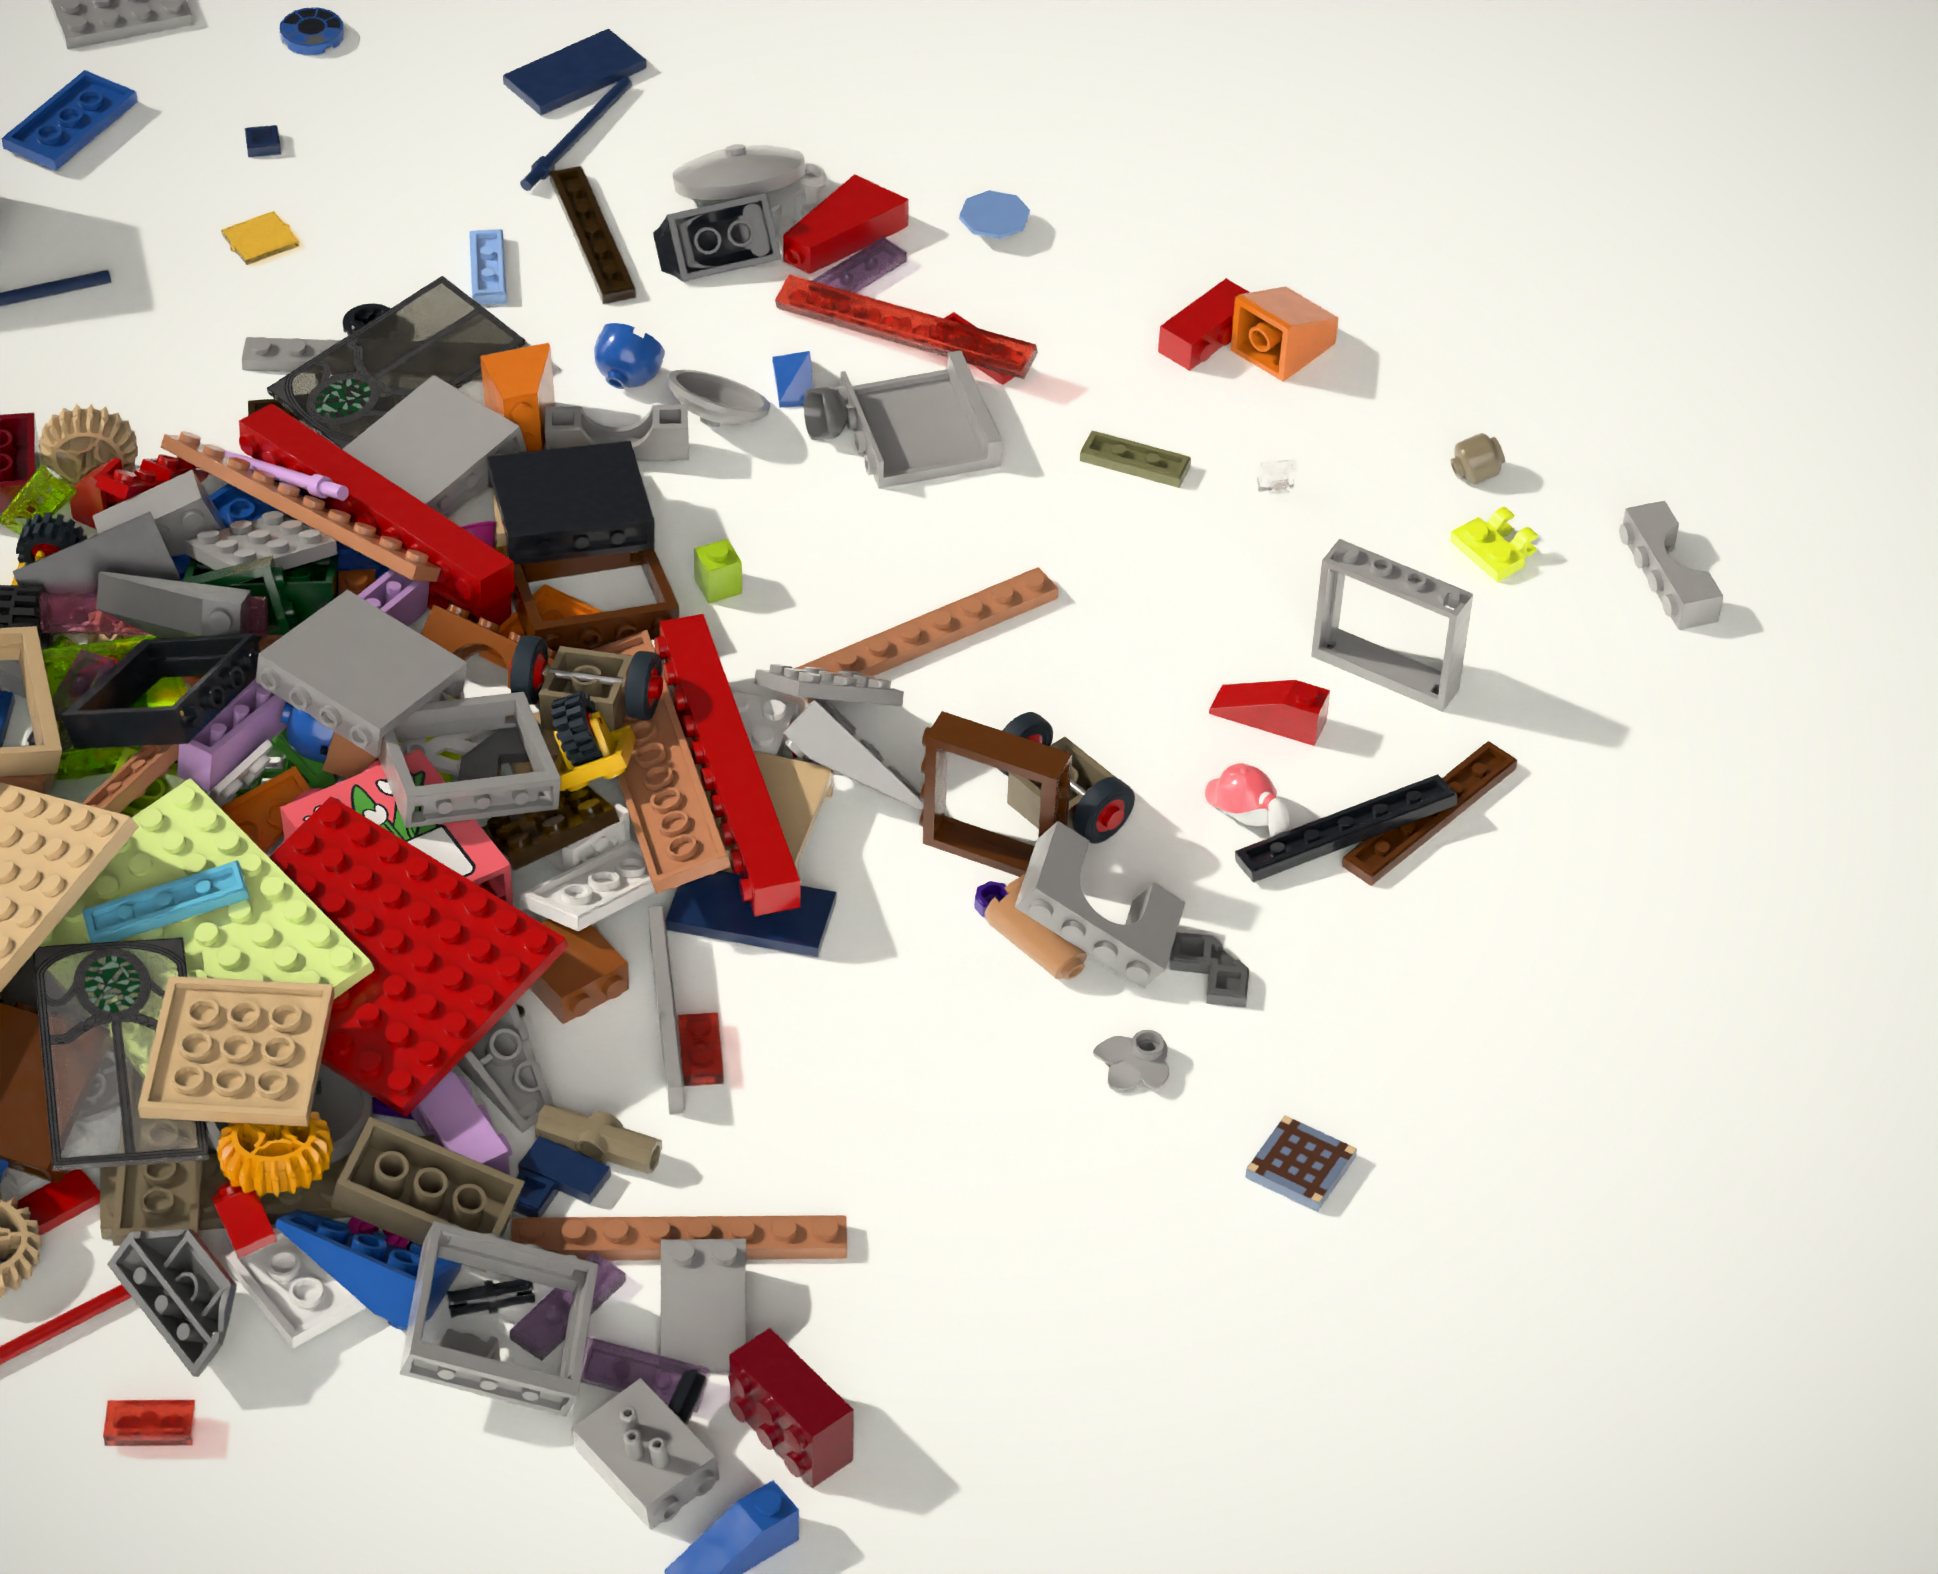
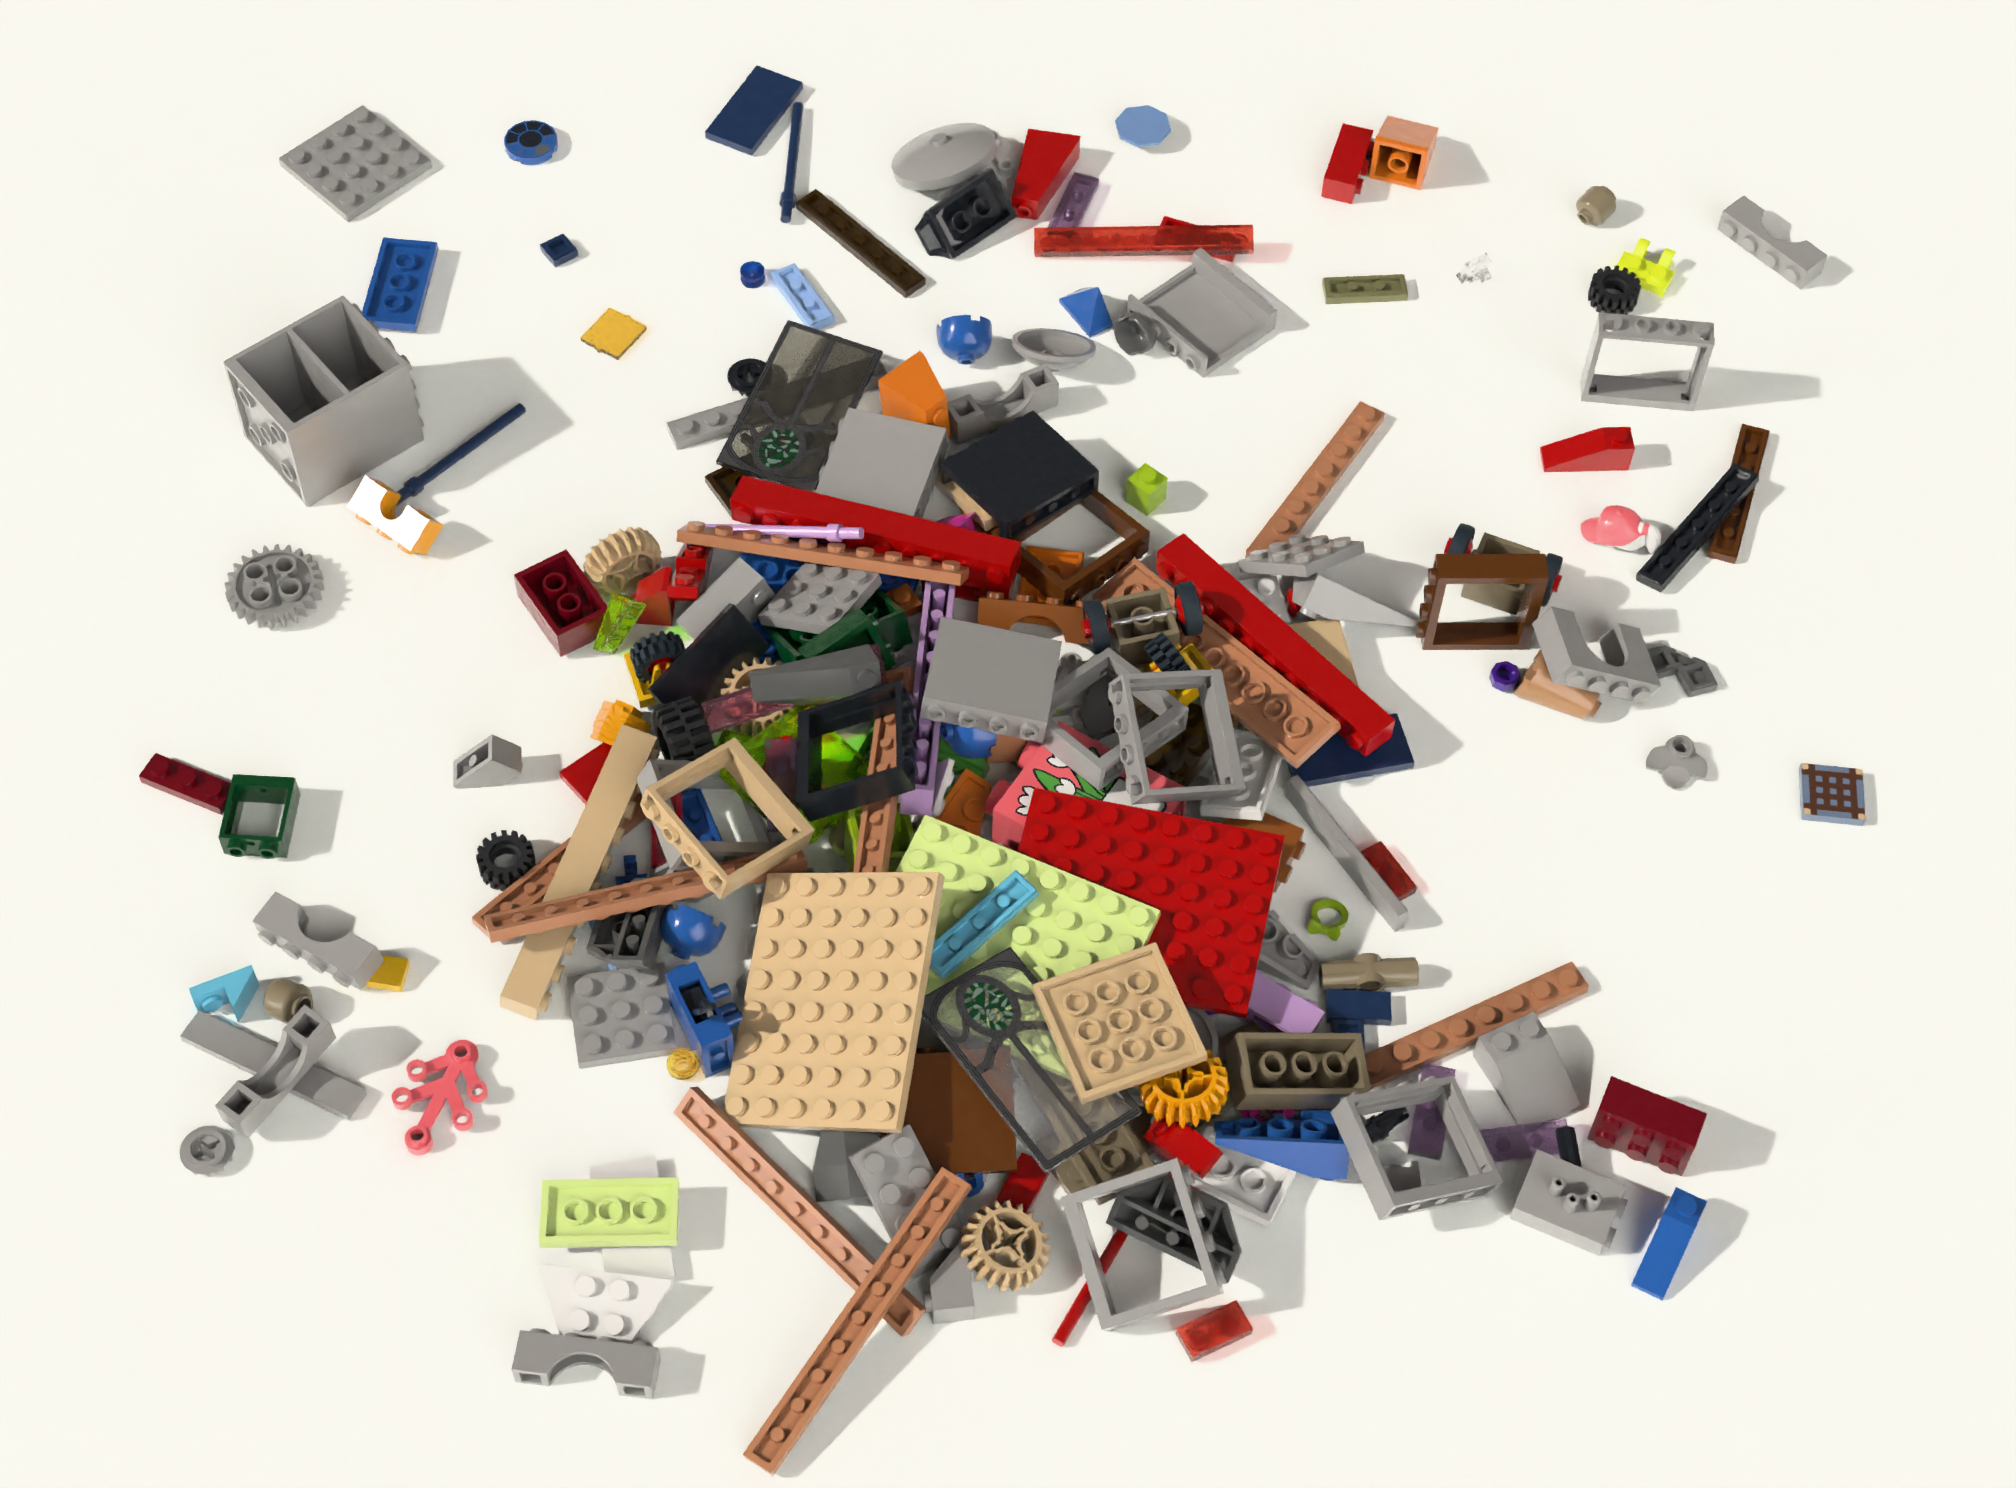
camera: 25 degrees left, 10 degrees up
none -> clear blue bush [740,261,765,289]
none -> light grey window [1061,1158,1226,1332]
none -> light grey window [1108,669,1246,805]
none -> lime piece [1308,899,1349,941]
none -> black tyre [1588,265,1641,315]

